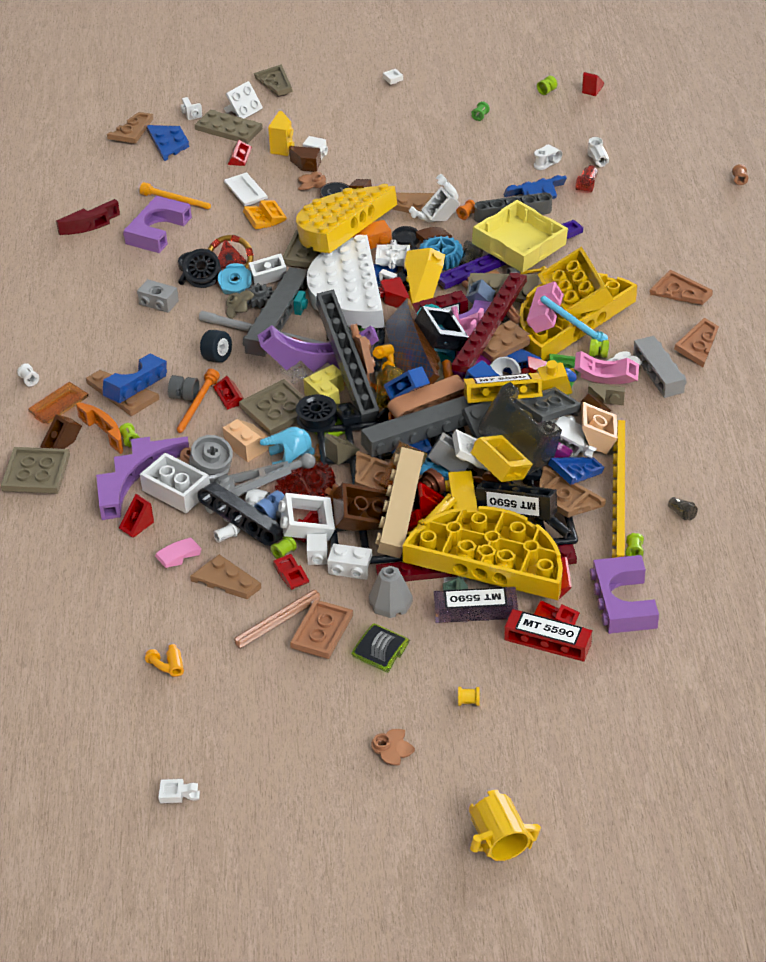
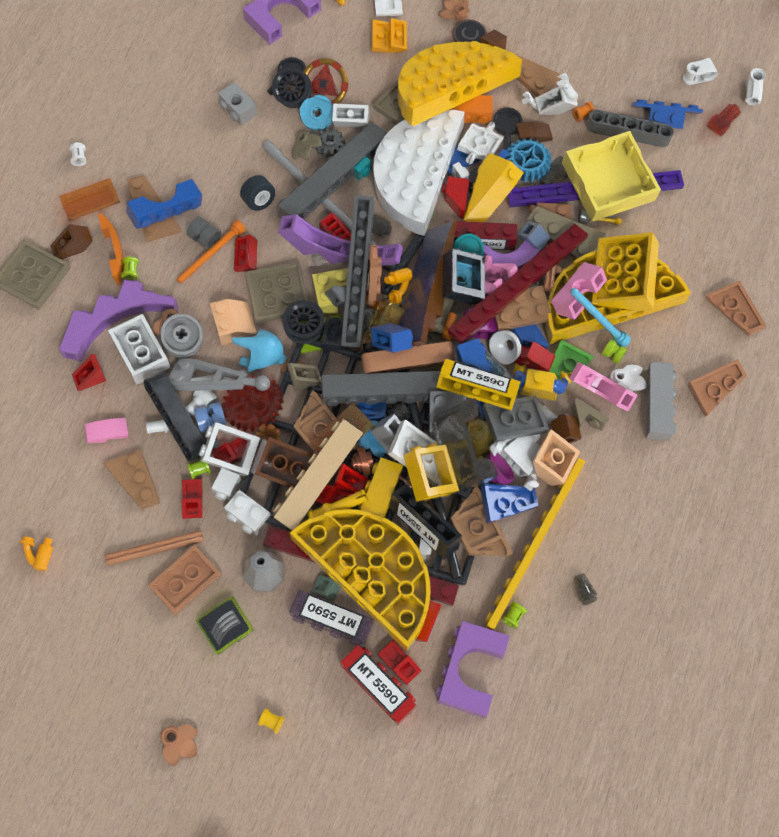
camera: 20 degrees right, 25 degrees up
none -> dark grey slope [325,286,347,307]

